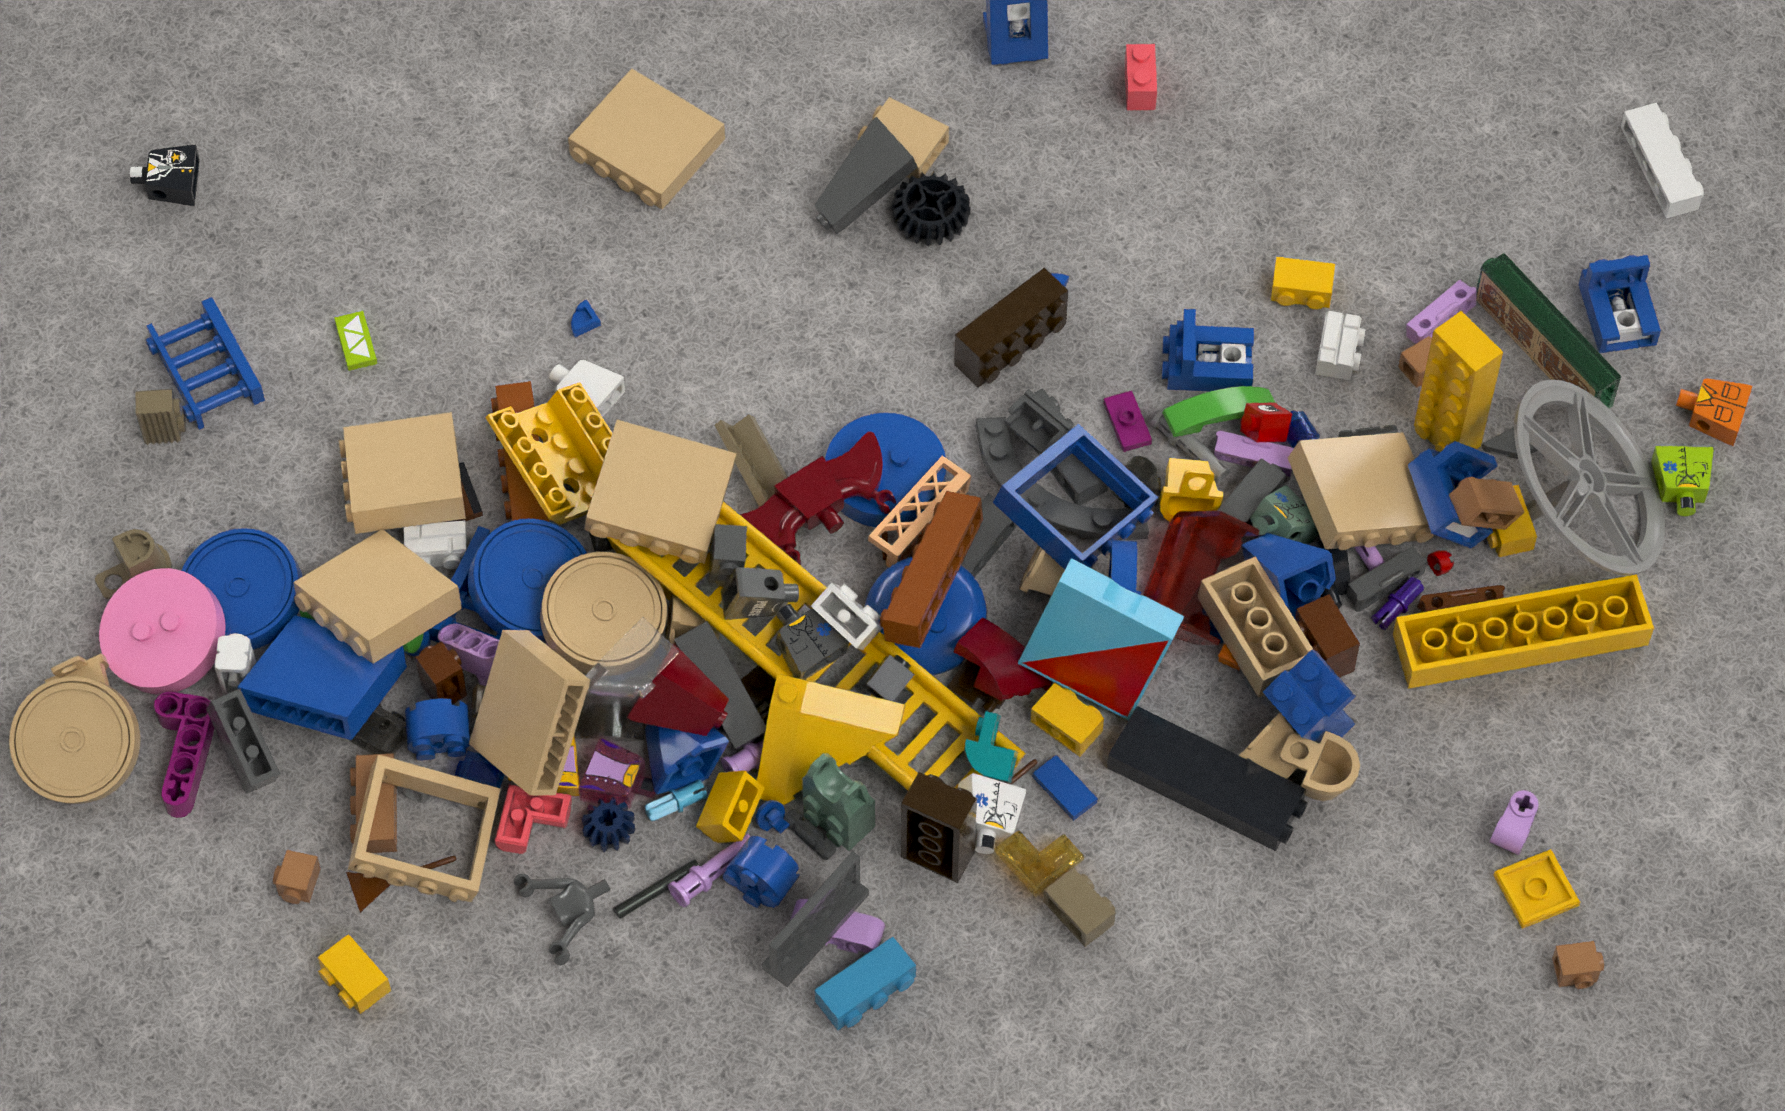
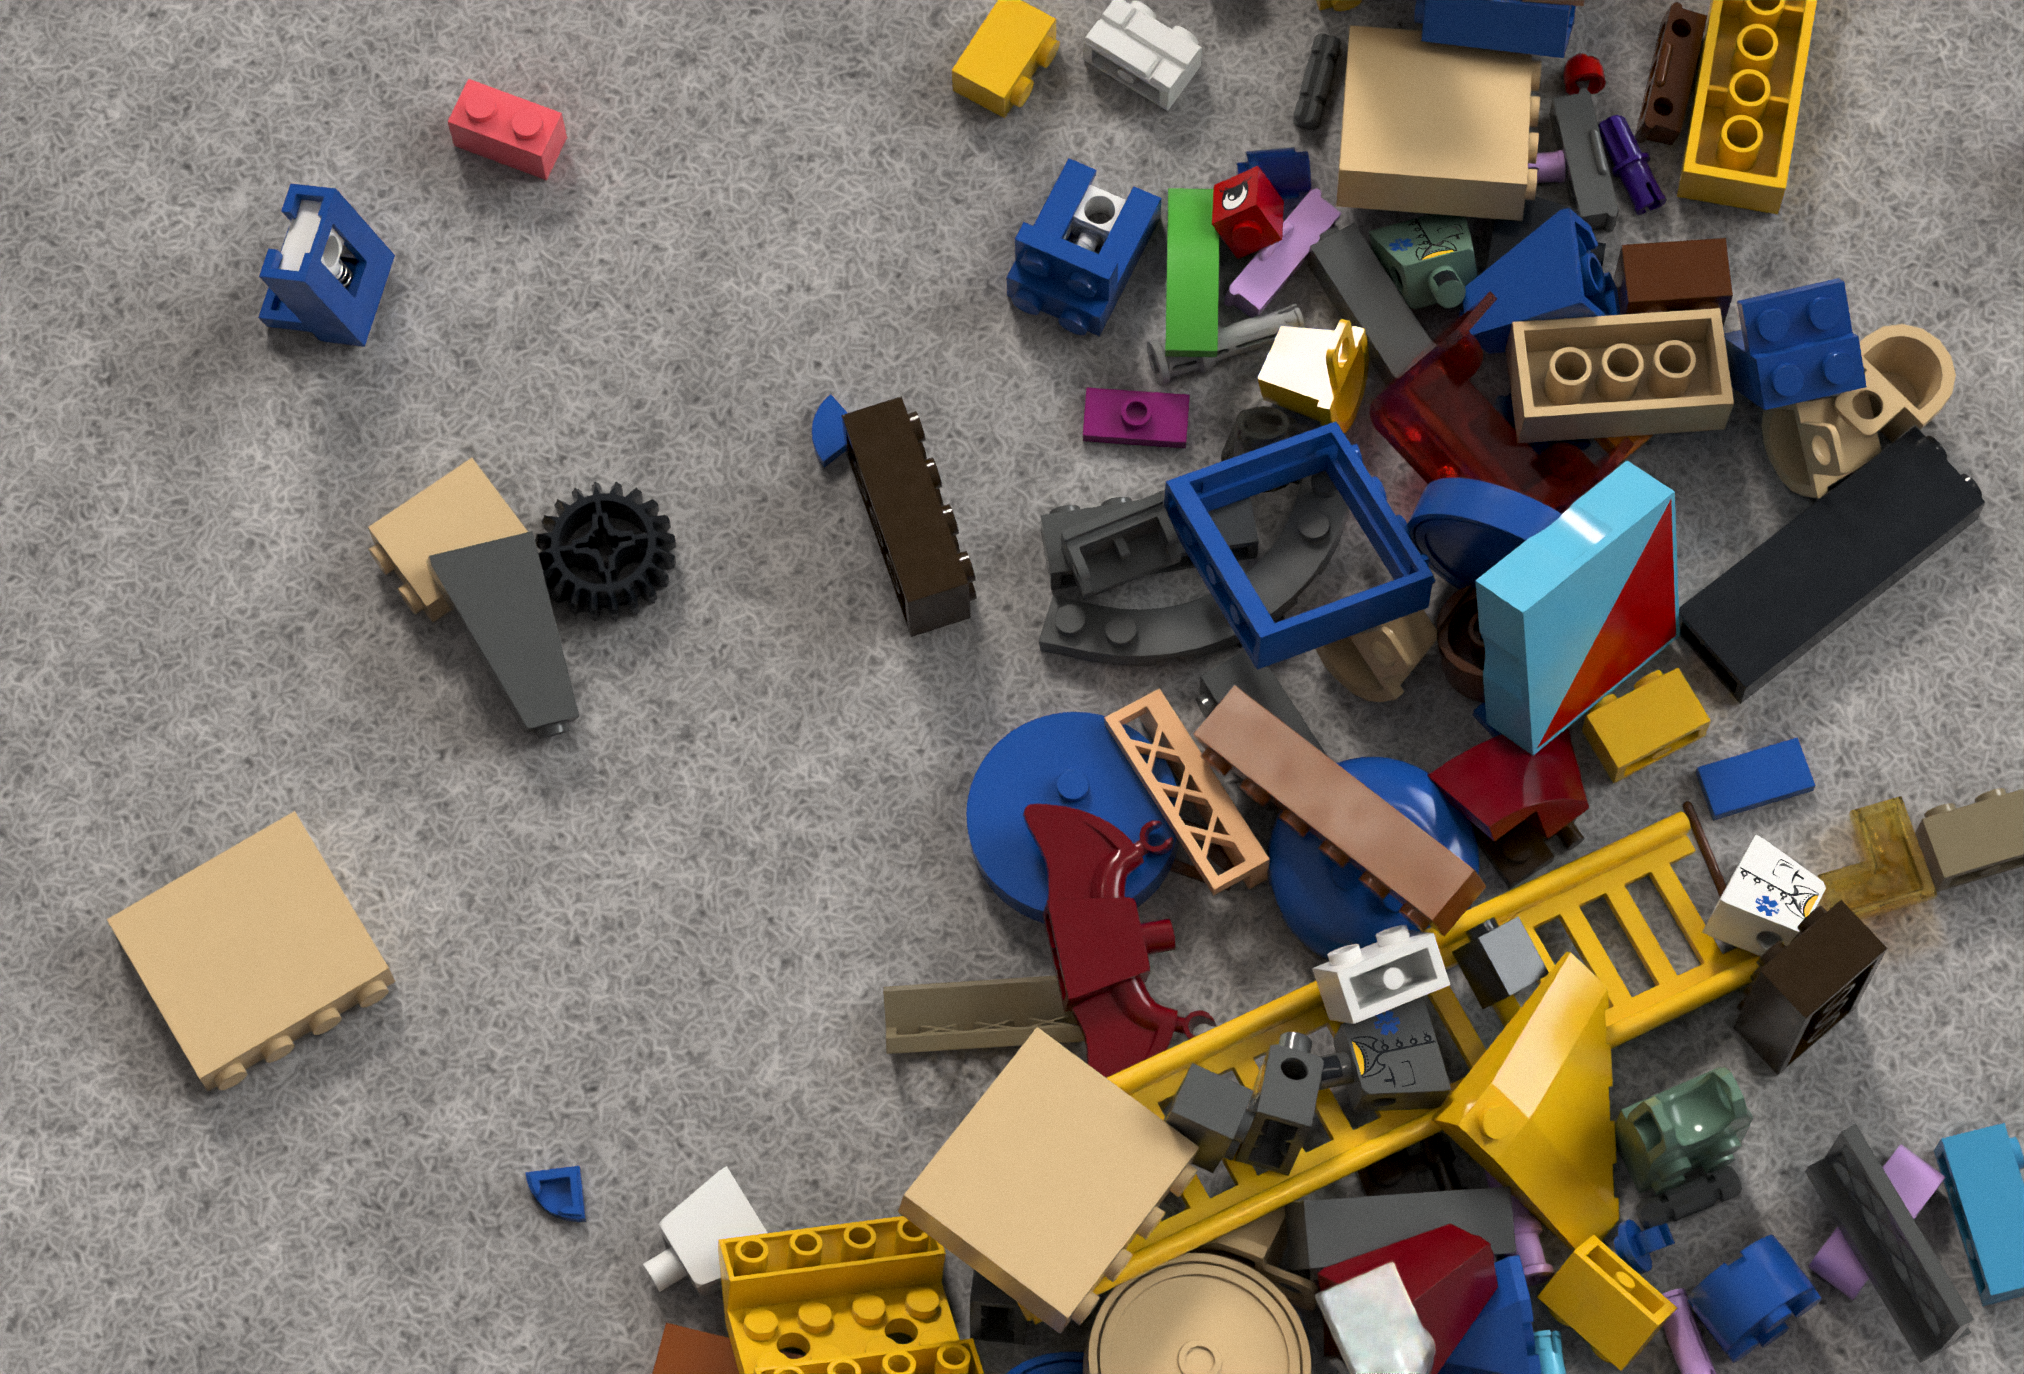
camera: 65 degrees left, 10 degrees up
teal brick [965,711,1018,783] -> none

